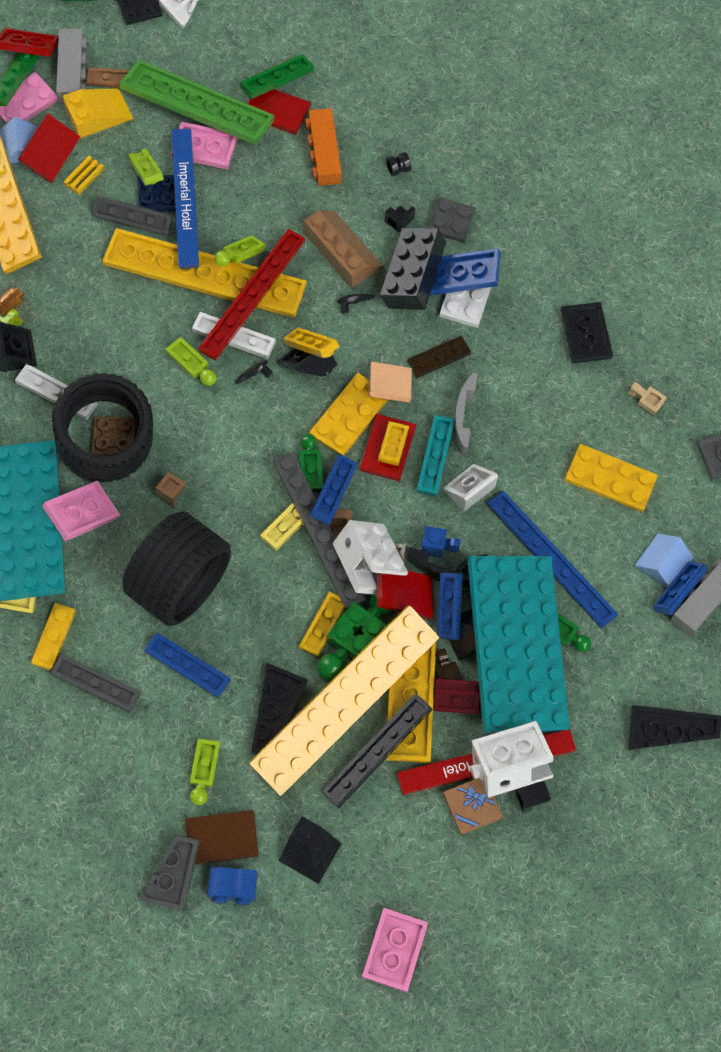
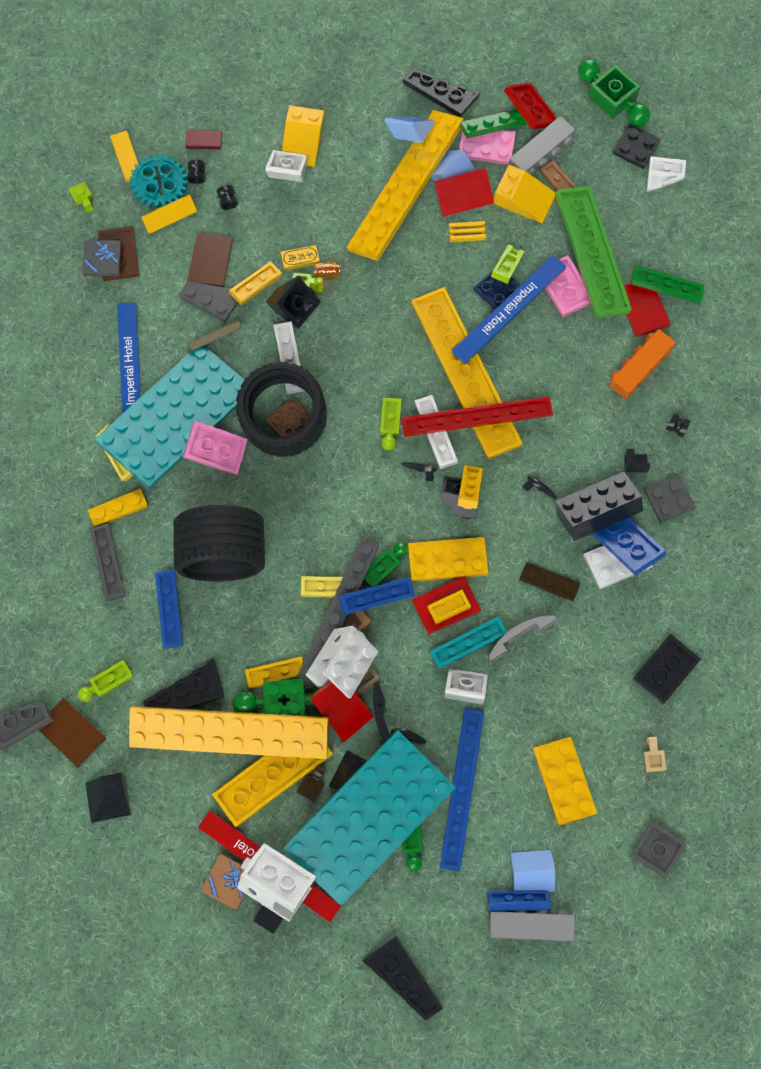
camera: 55 degrees right, 5 degrees up
dark grey plate [92,195,173,235] -> none
medium nougat panel [156,472,186,508] -> none
blue brick [208,867,258,905] -> none
lime plate [214,235,266,267] -> none
medium nougat slope [303,210,383,288] -> none
black tile [322,693,433,808] -> none
bright pink plate [362,908,428,993] -> none
light nougat tile [369,361,412,403] -> none
blue brick [421,526,460,558] -> none
dark red plate [433,678,480,714] -> none
blue tile [437,573,463,640] -> none

